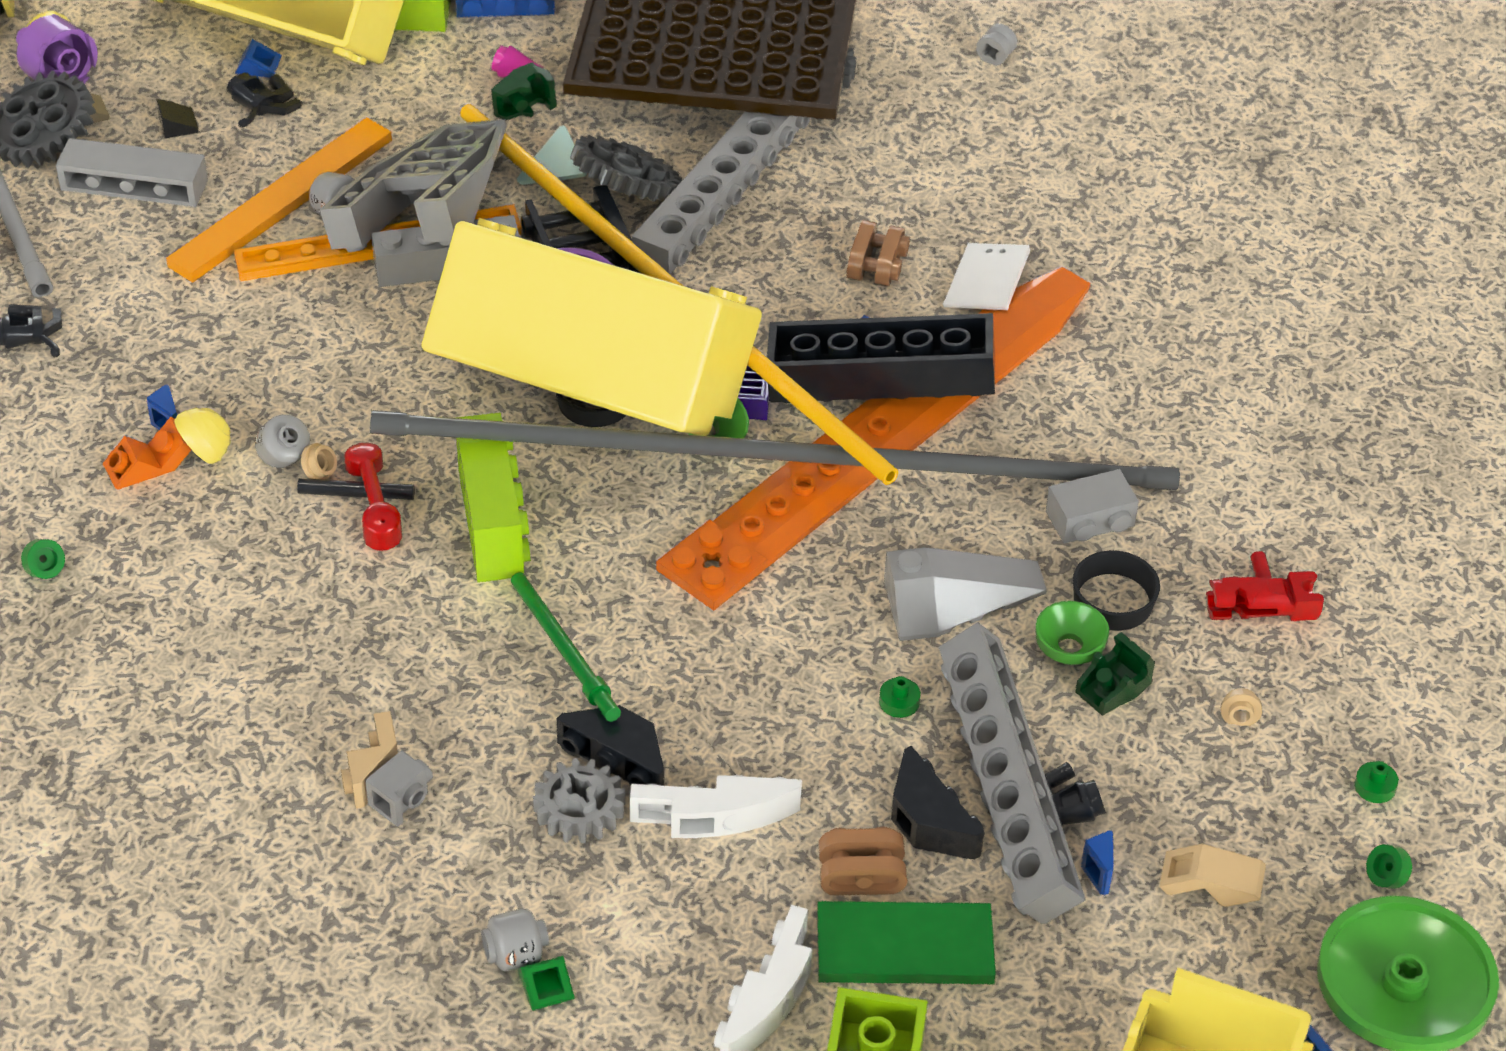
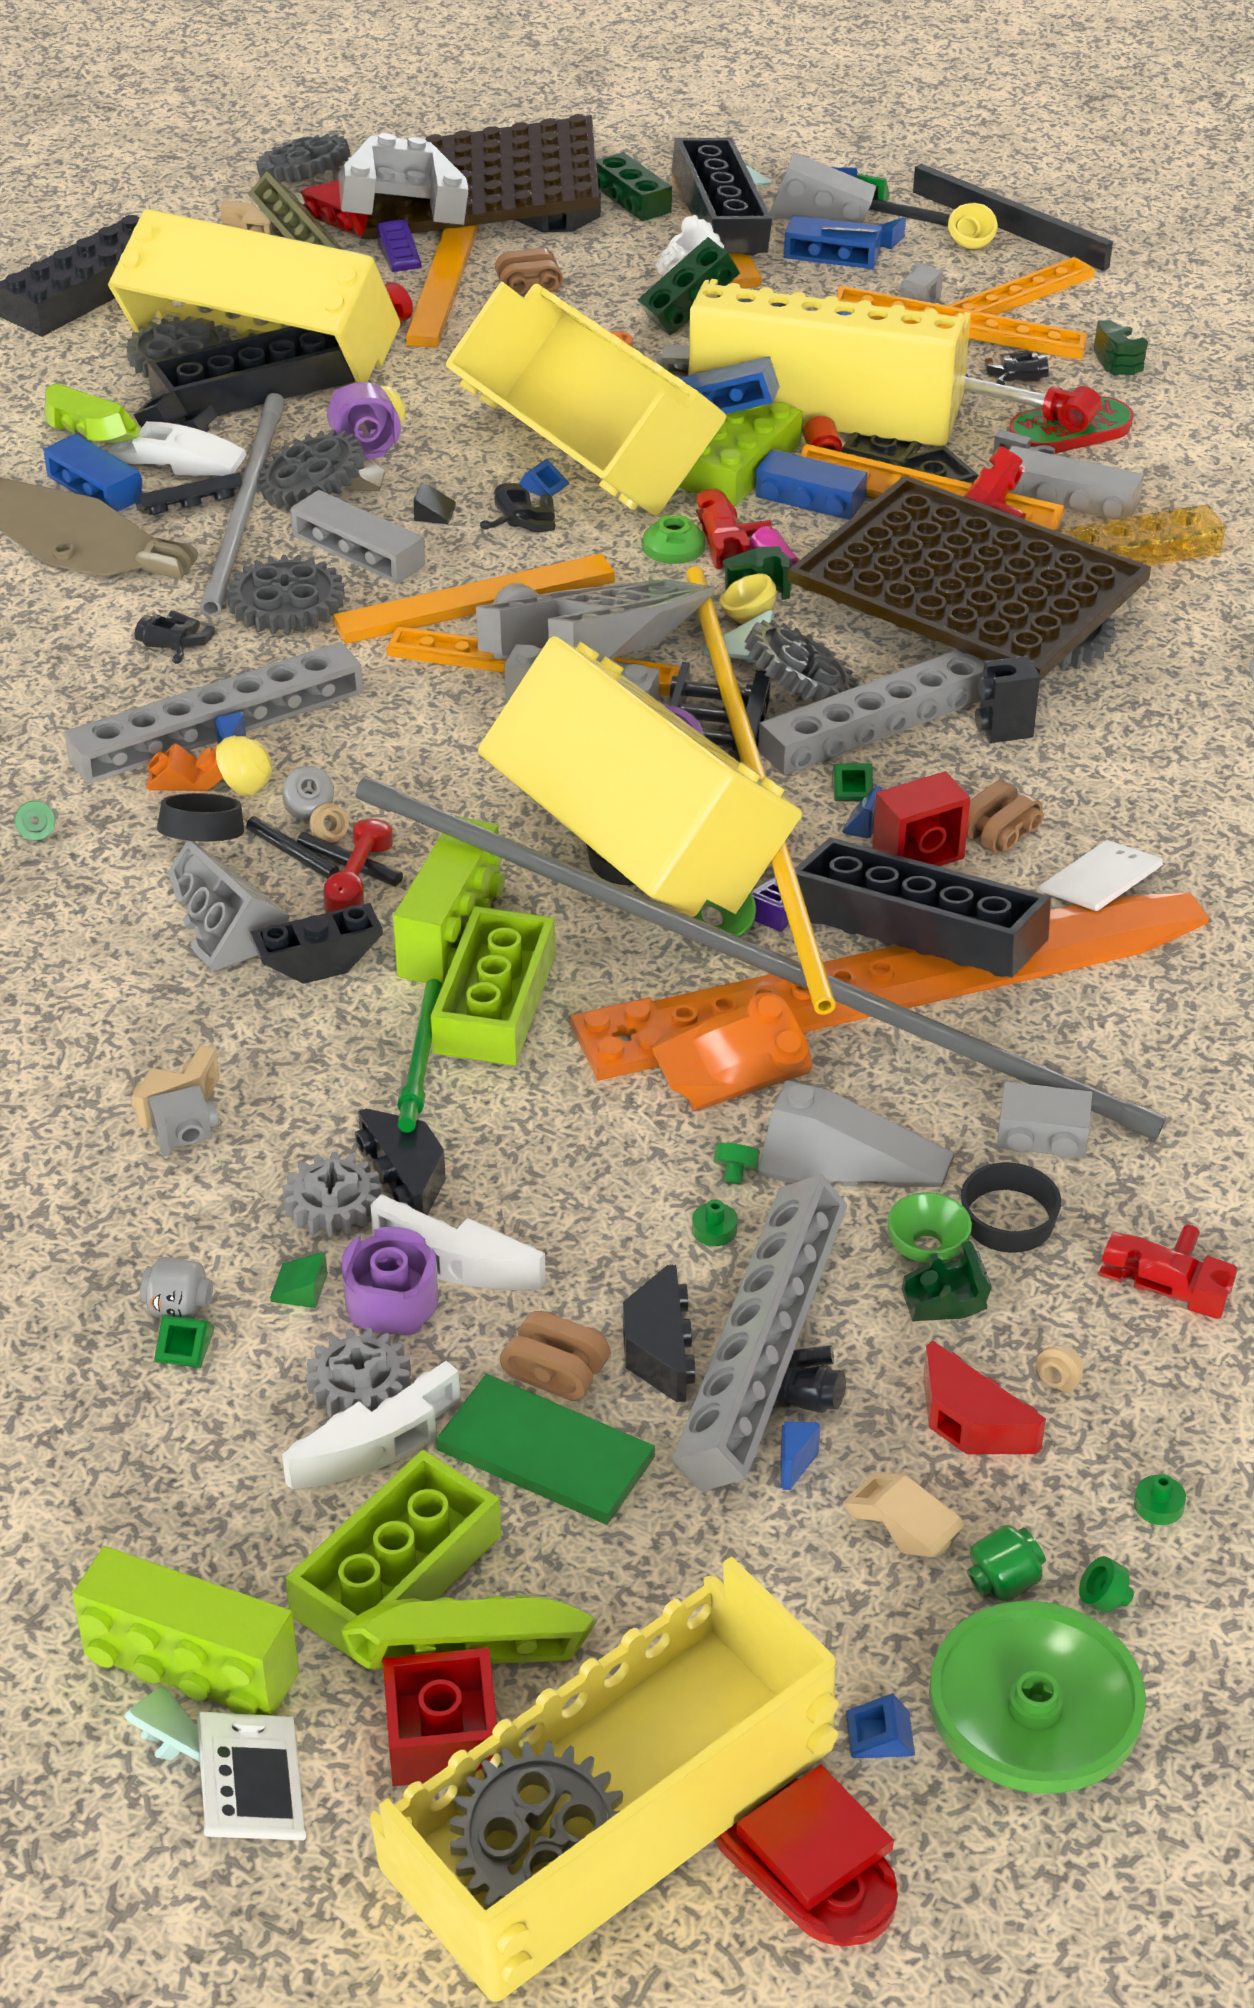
camera: 30 degrees right, 5 degrees down
none -> light grey brick [64,642,363,785]
none -> black tyre [157,793,244,842]
none -> light grey wedge [168,841,290,970]
none -> dark grey gear [227,555,345,635]
none -> black bar [246,816,340,879]
none -> black slope [250,903,383,984]
none -> green slope [270,1253,328,1308]
none -> light grey gear [306,1328,411,1417]
none -> medium lavender brick [342,1227,439,1335]
none -> lime brick [431,906,556,1066]
none -> bright green piece [642,515,706,564]
none -> orange slope [650,992,813,1111]
none -> red piece [696,489,772,569]
none -> green tile [713,1143,760,1185]
none -> light yellow piece [720,574,777,624]
none -> green slope [832,763,873,801]
none -> blue slope [842,786,882,839]
none -> red brick [872,771,970,866]
none -> red slope [923,1340,1046,1454]
none -> green head [967,1525,1046,1602]
none -> black brick [975,656,1040,743]

